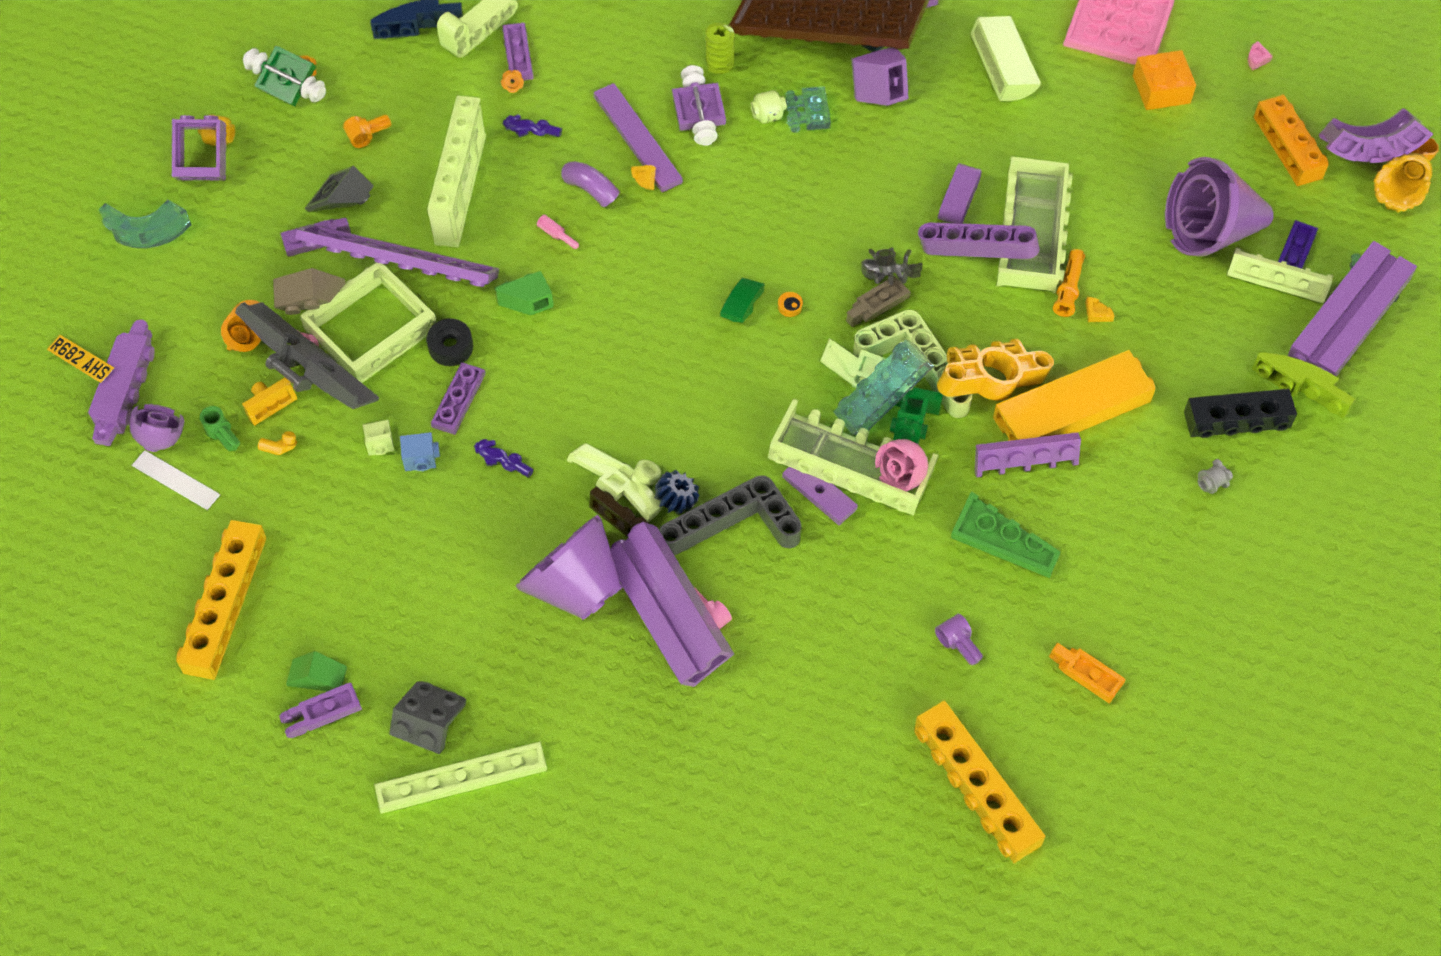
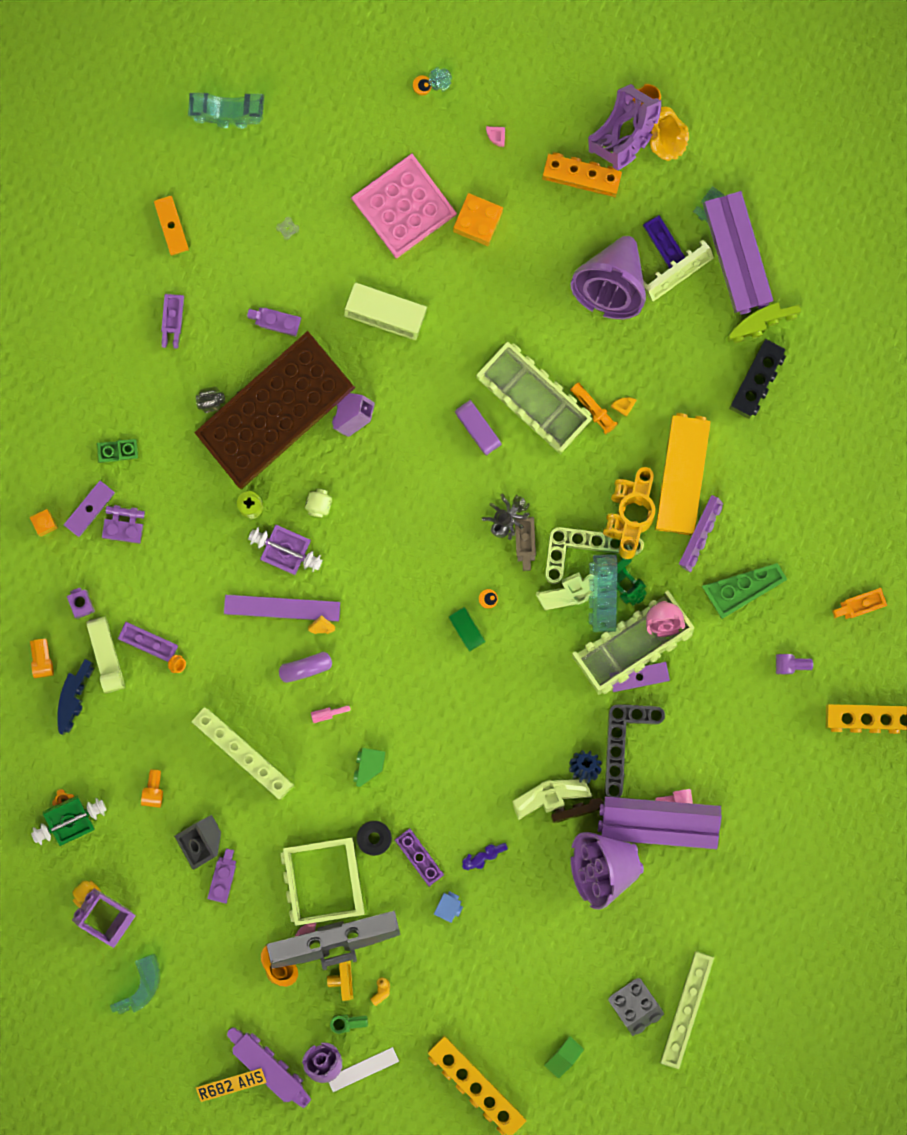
camera: 60 degrees left, 25 degrees up
dark tan slope [273,268,345,315] -> none
medium lavender hinge [279,683,362,738] -> none
medium lavender plate [295,224,500,287] -> none
yellowish green bracket [363,420,394,456] -> none
dark purple animal [502,114,562,137] -> none
yellowish green tile [634,460,661,485] -> none
clear light blue plate [785,86,831,133] -> none
medium lavender beam [918,223,1040,259] -> none
light grey brick [1197,459,1233,494] -> none

